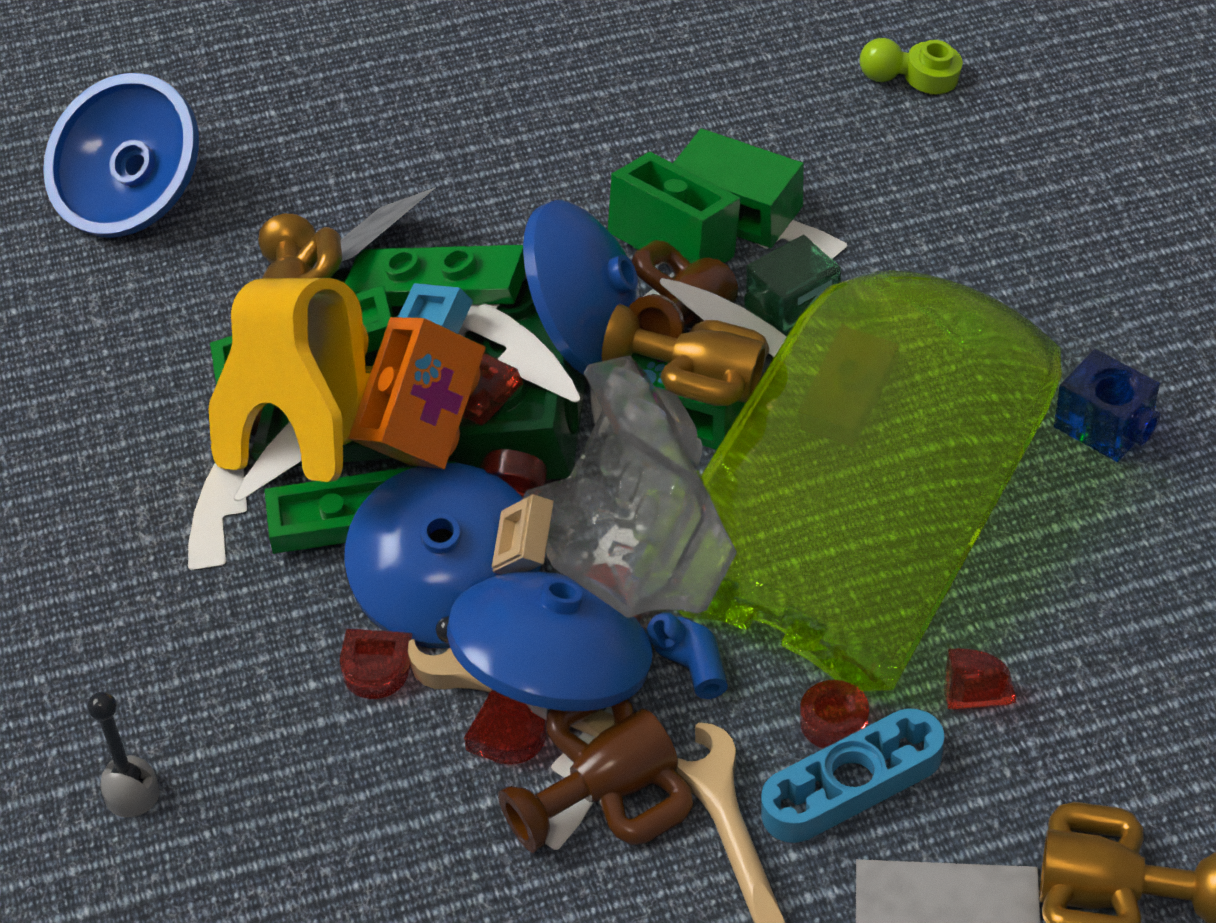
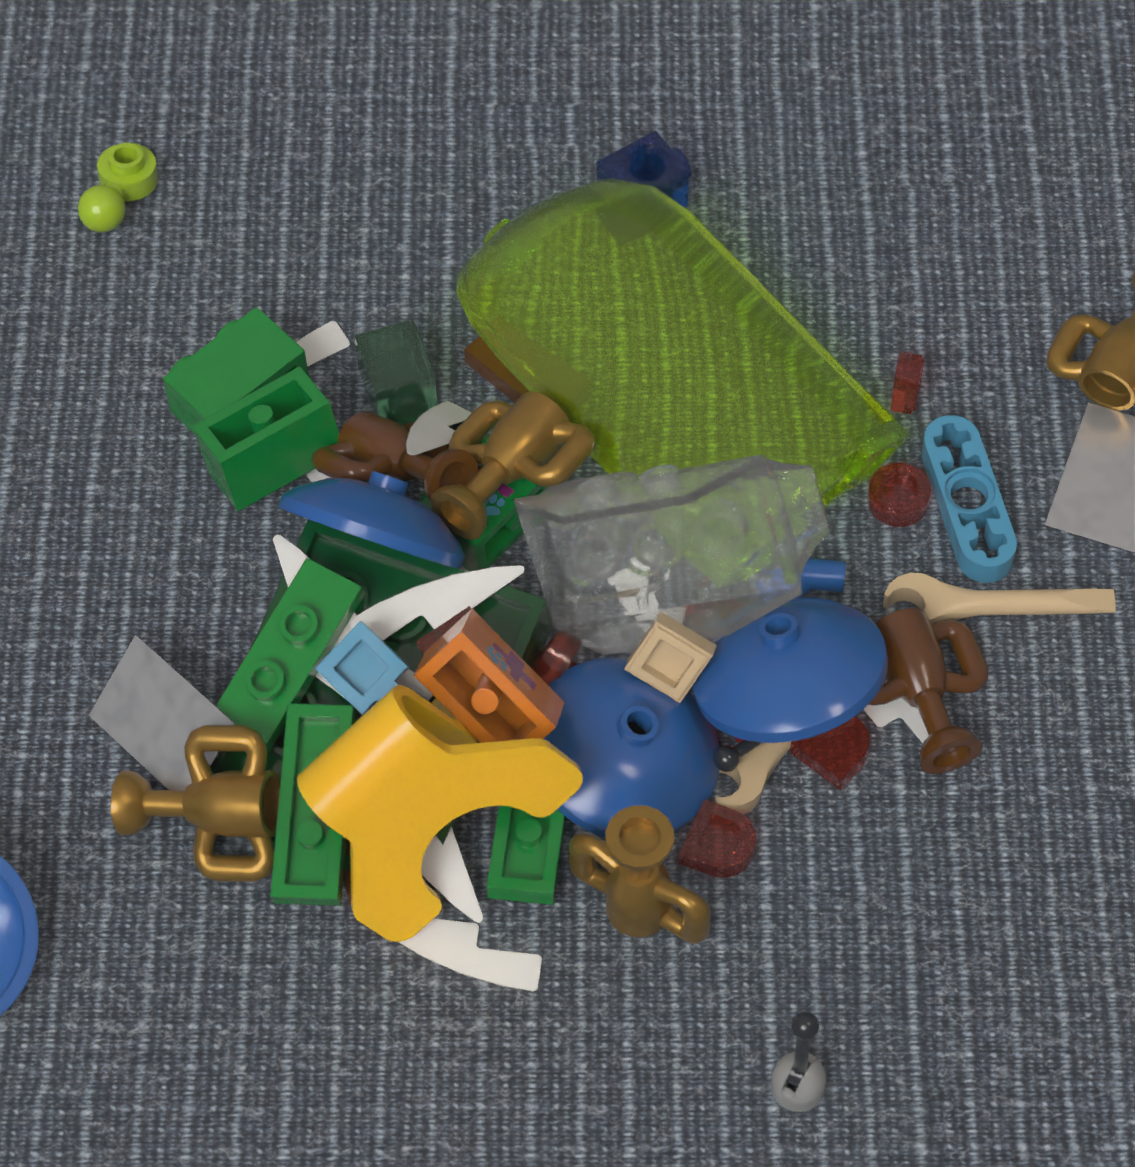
camera: 75 degrees left, 10 degrees up
none -> pearl gold piece [569,805,710,944]

